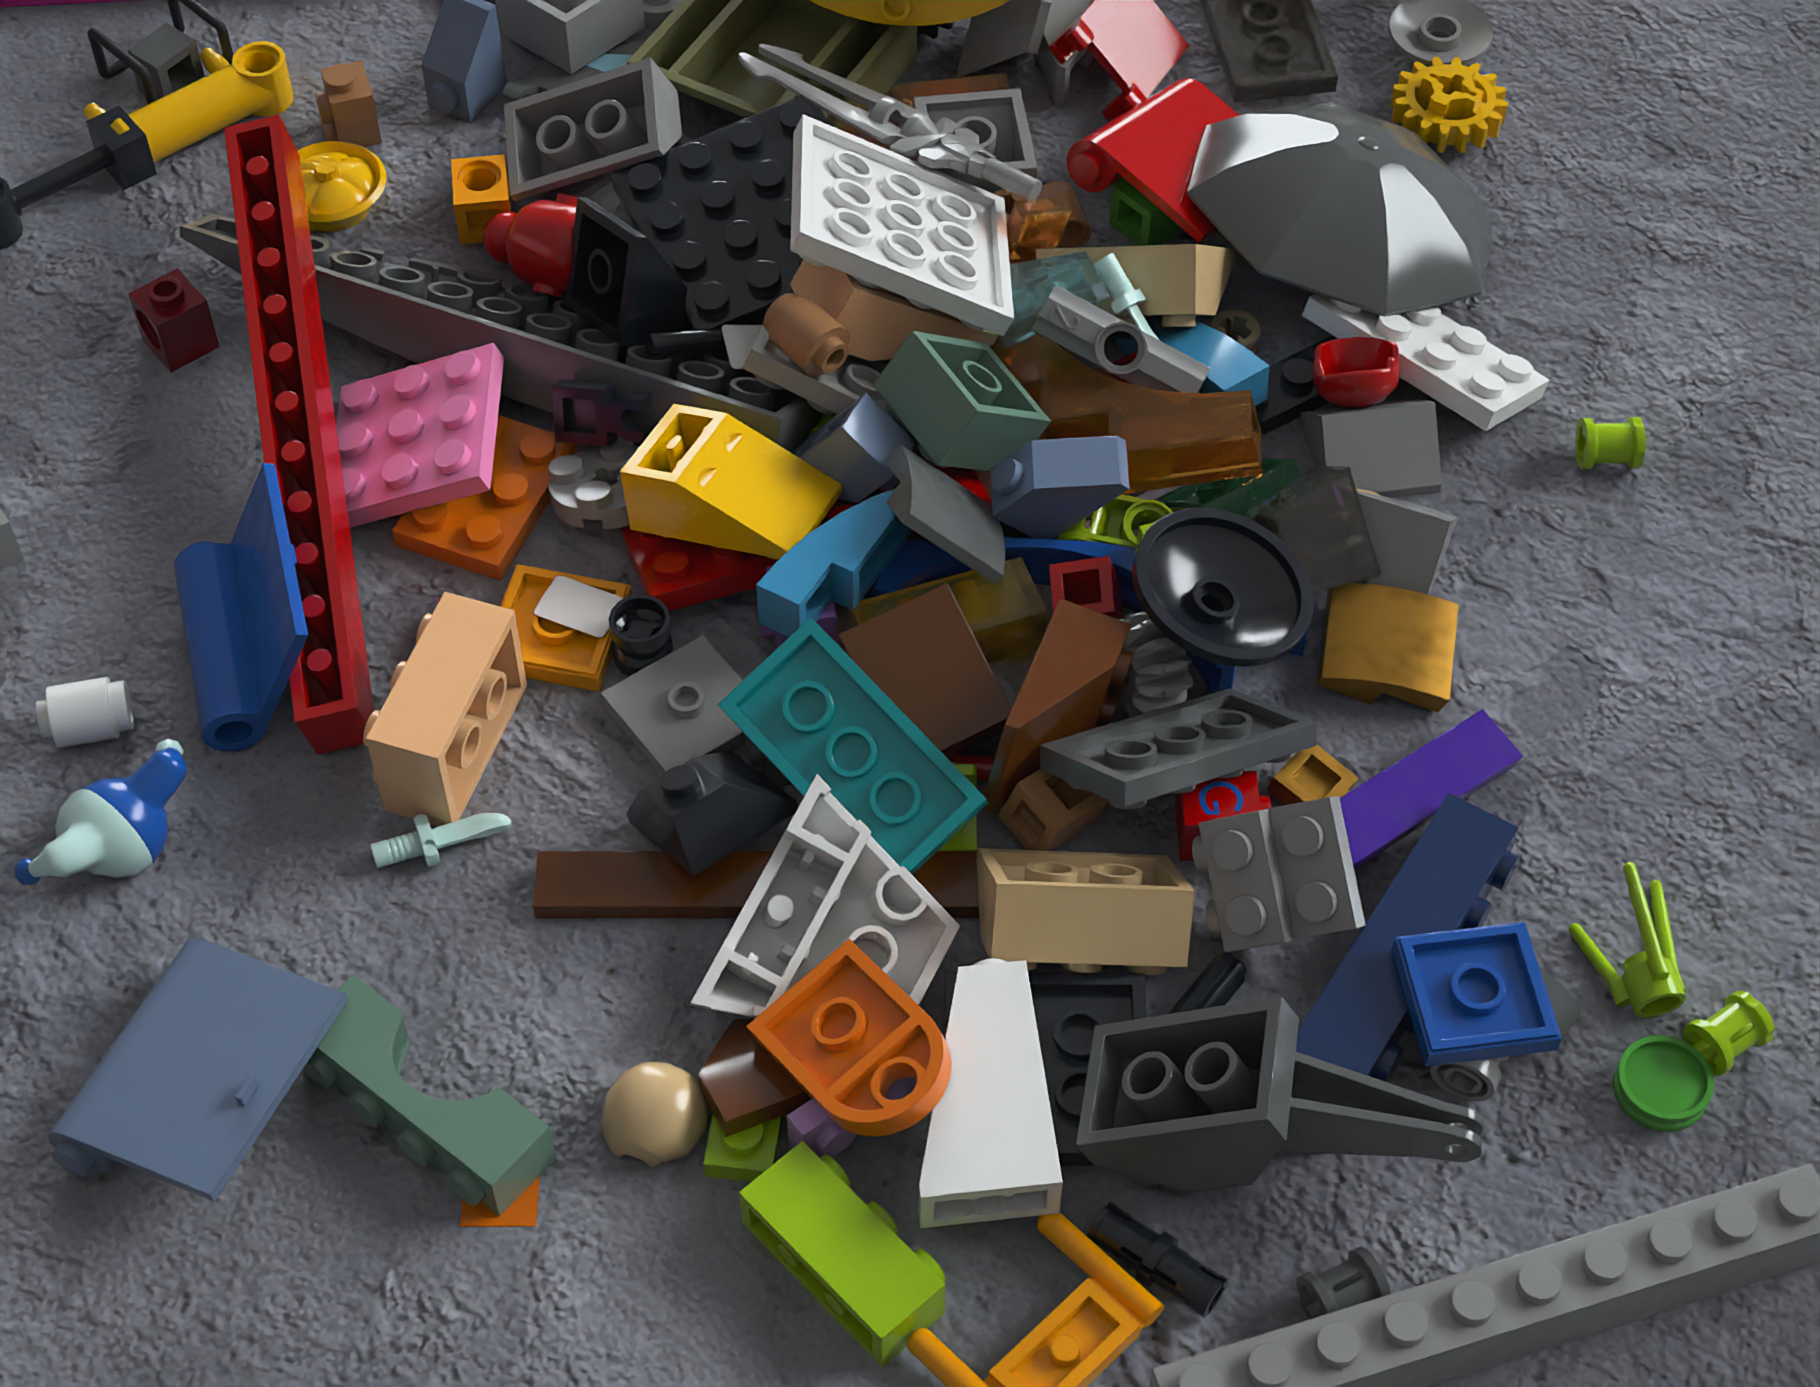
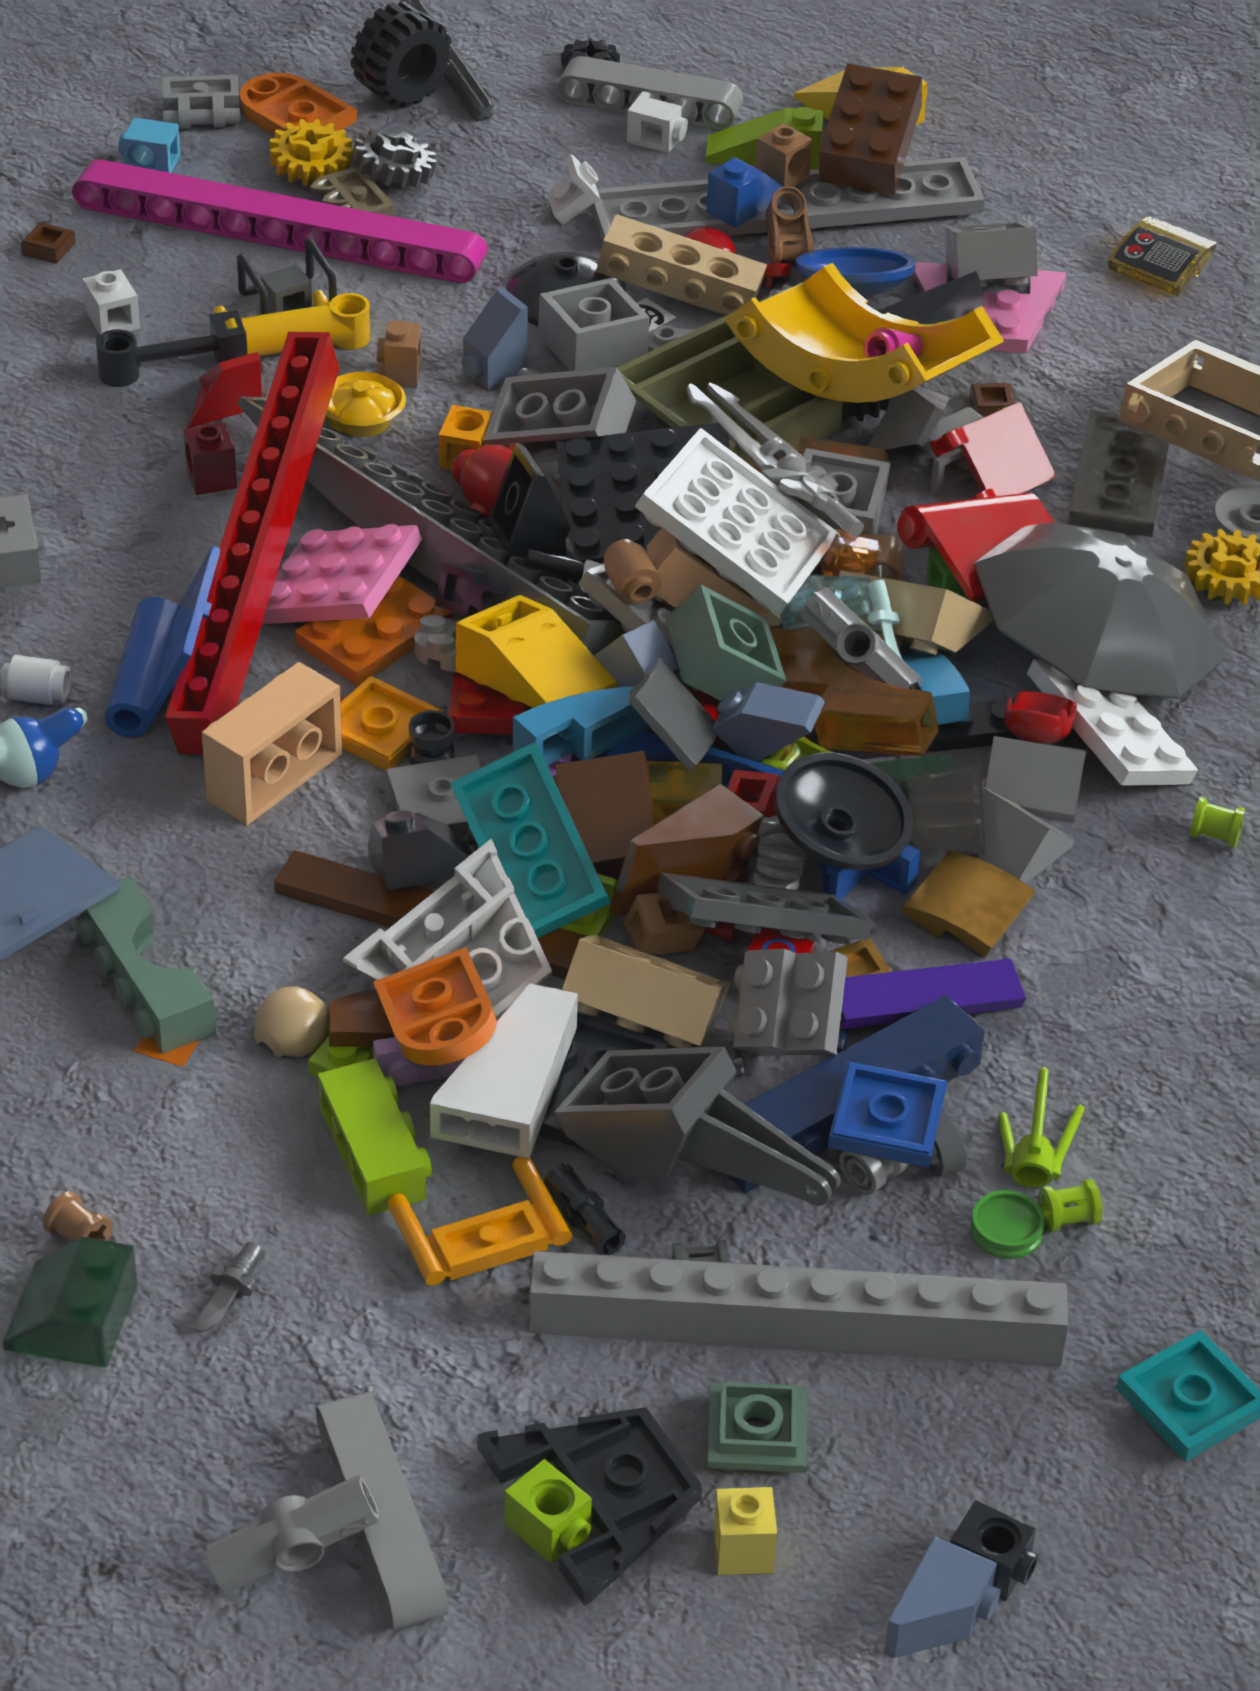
camera: 20 degrees right, 10 degrees down
light aqua piece [370,813,511,869] -> none
white sticker [534,576,624,638] -> none
dark tan bush [1210,310,1261,355] -> none
none -> red slope [187,352,262,429]

